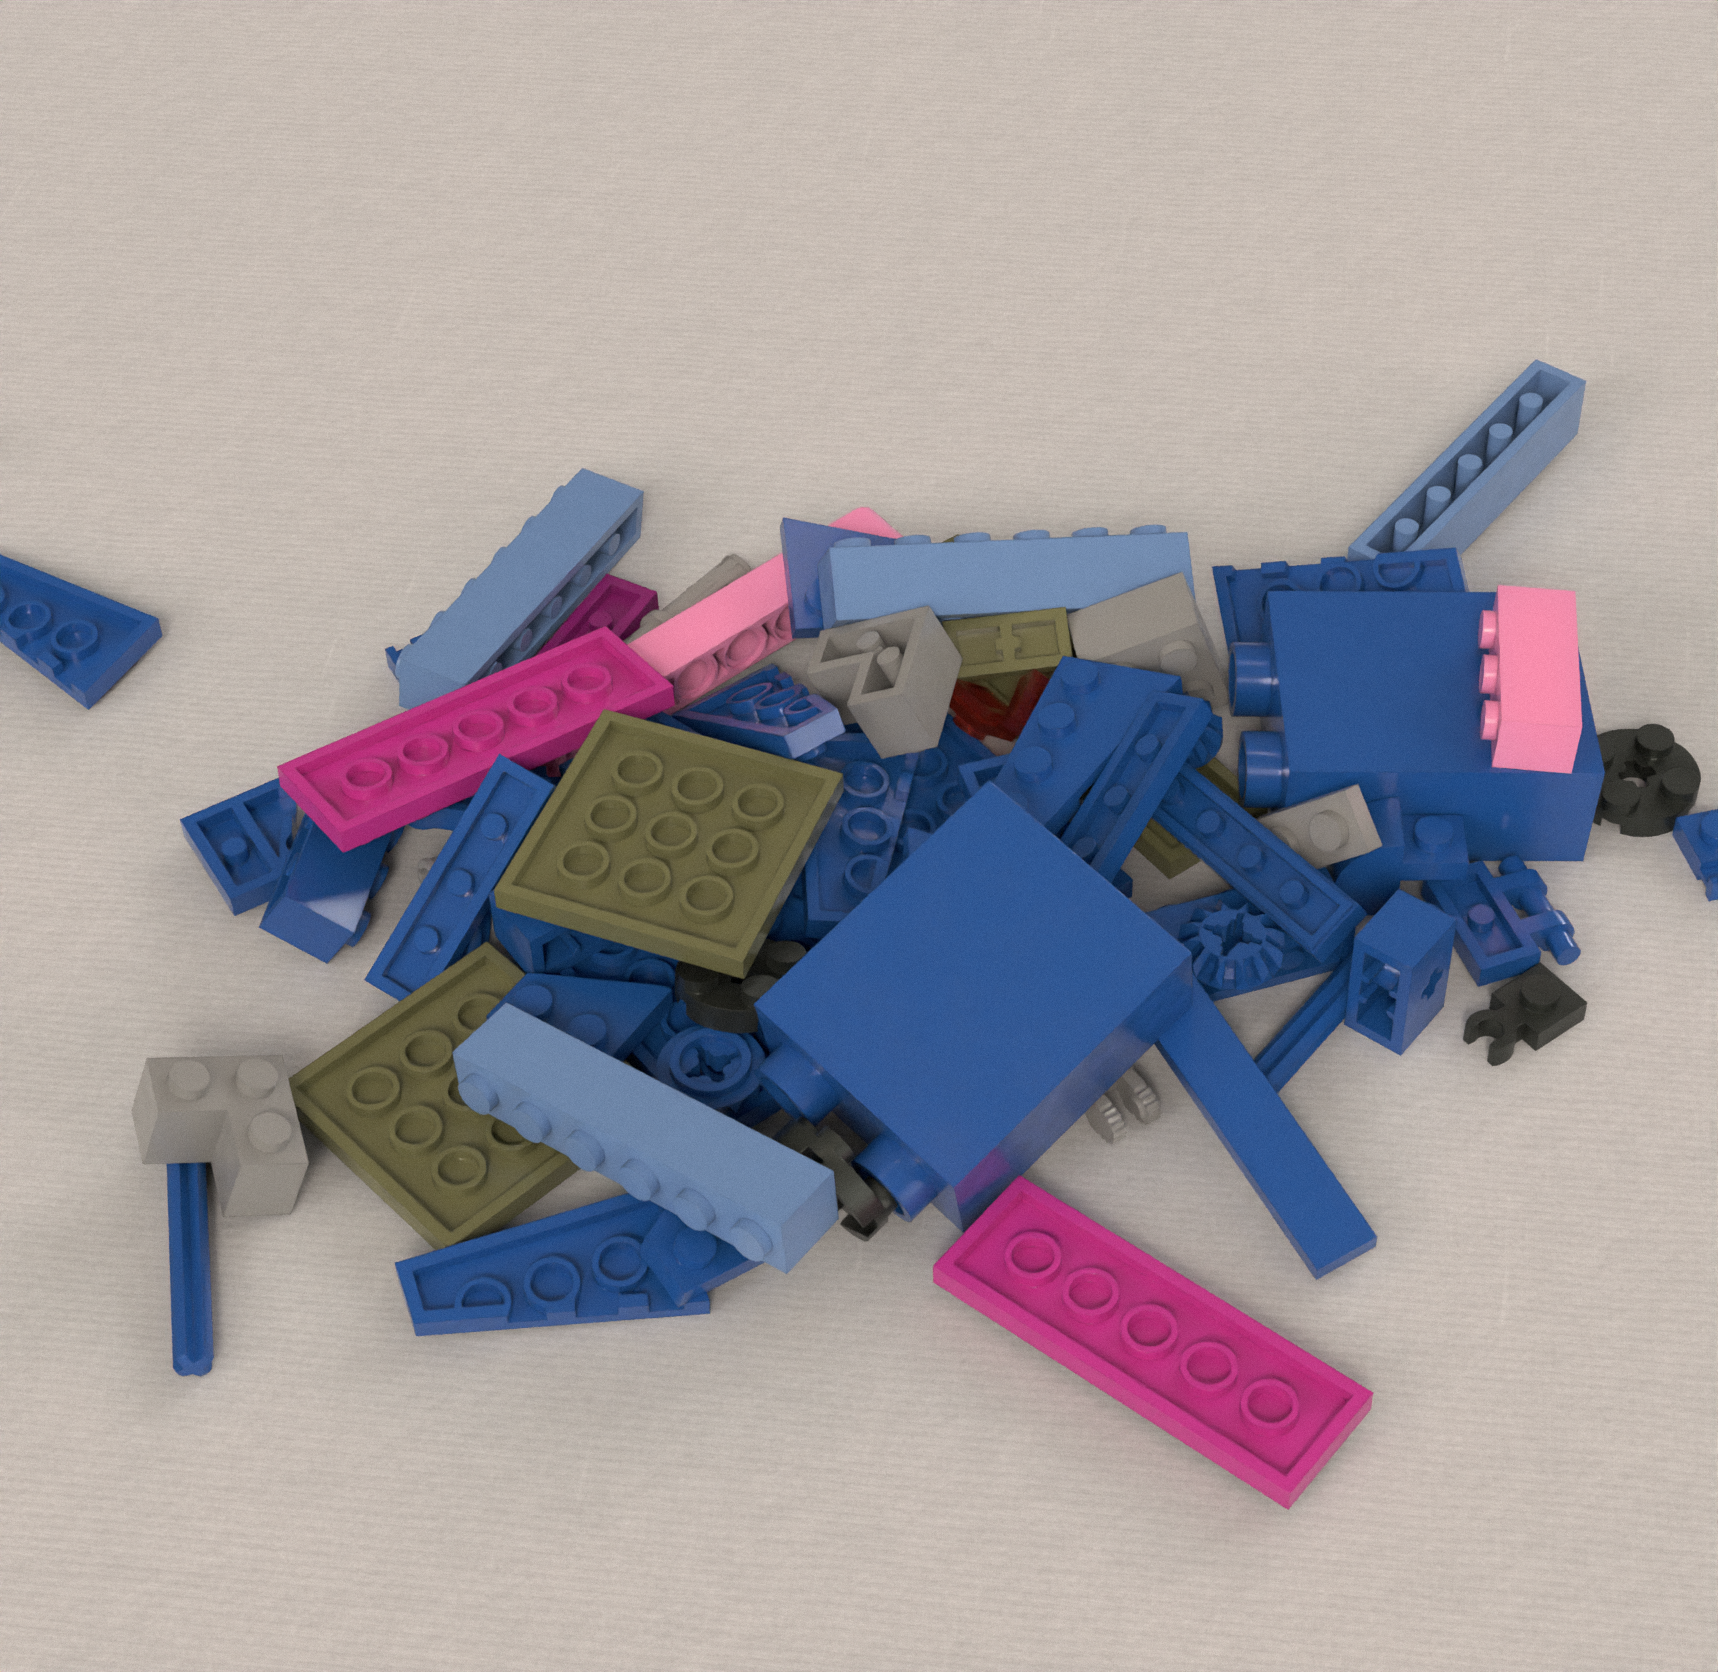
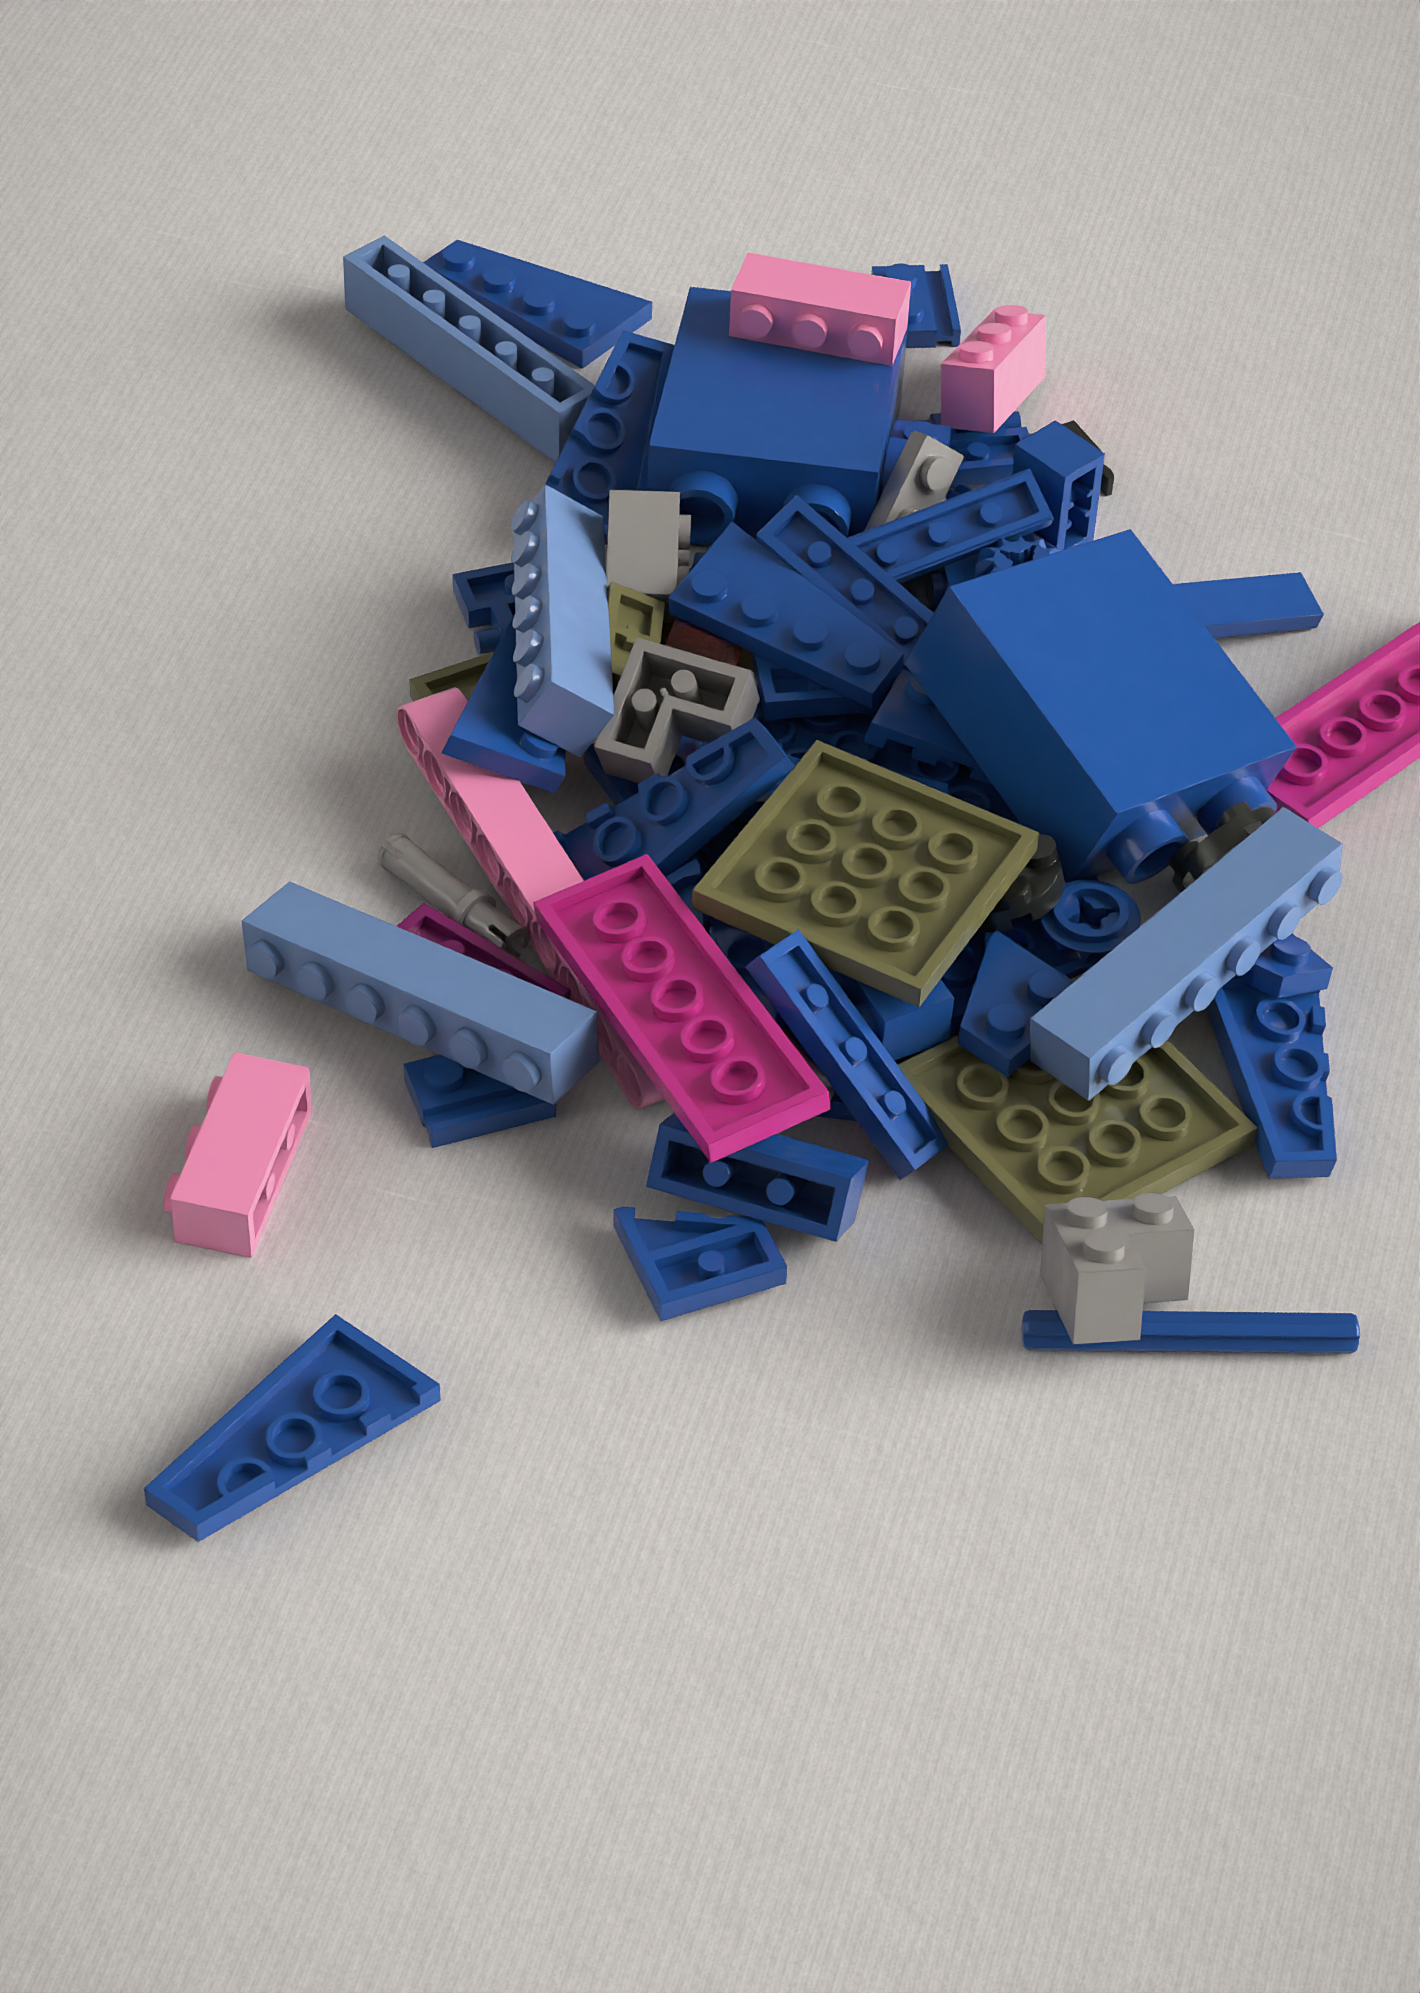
camera: 85 degrees left, 0 degrees up
none -> bright pink brick [164,1052,312,1258]
none -> blue wing [423,239,652,369]
none -> bright pink brick [941,305,1046,433]

